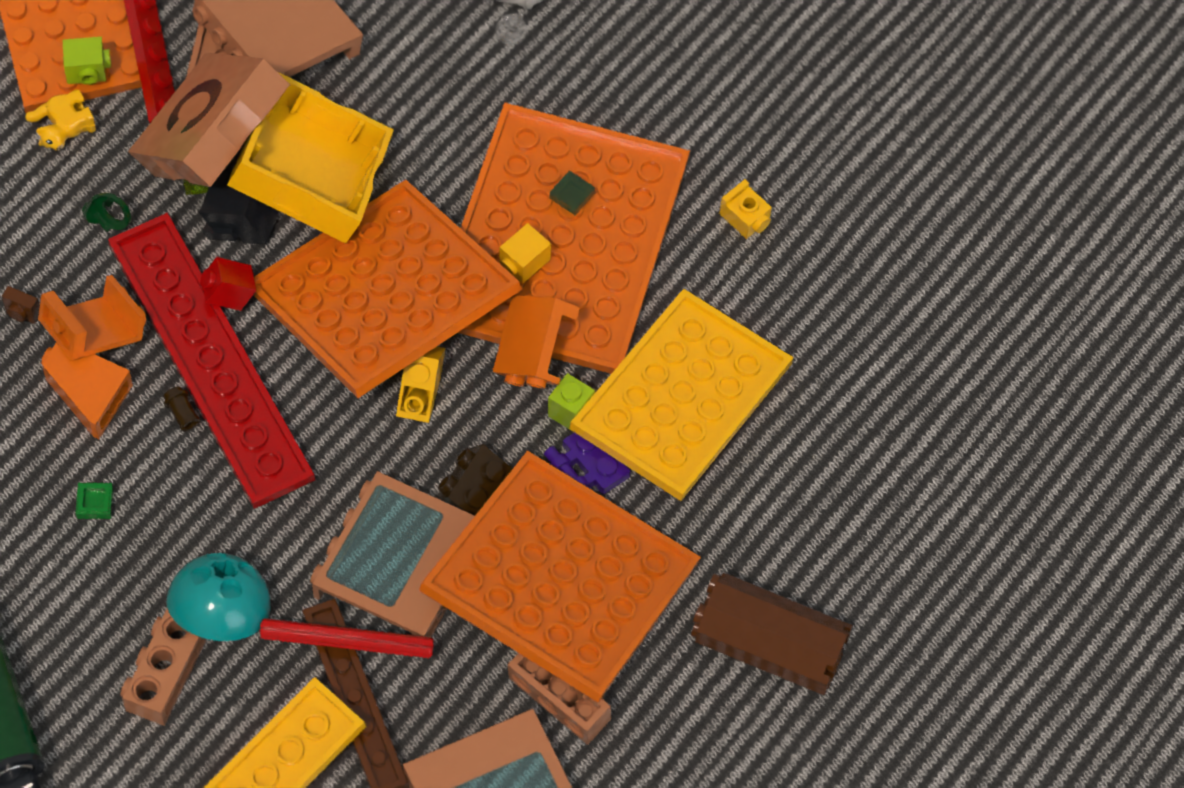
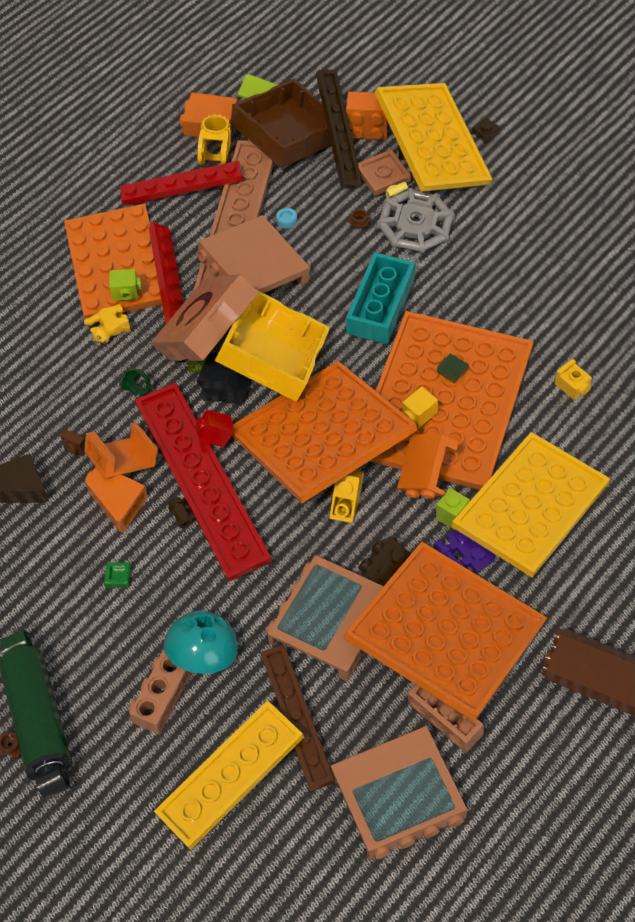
camera: 10 degrees right, 5 degrees down
red axle [260,618,434,658] -> none
none -> teal brick [346,252,415,344]

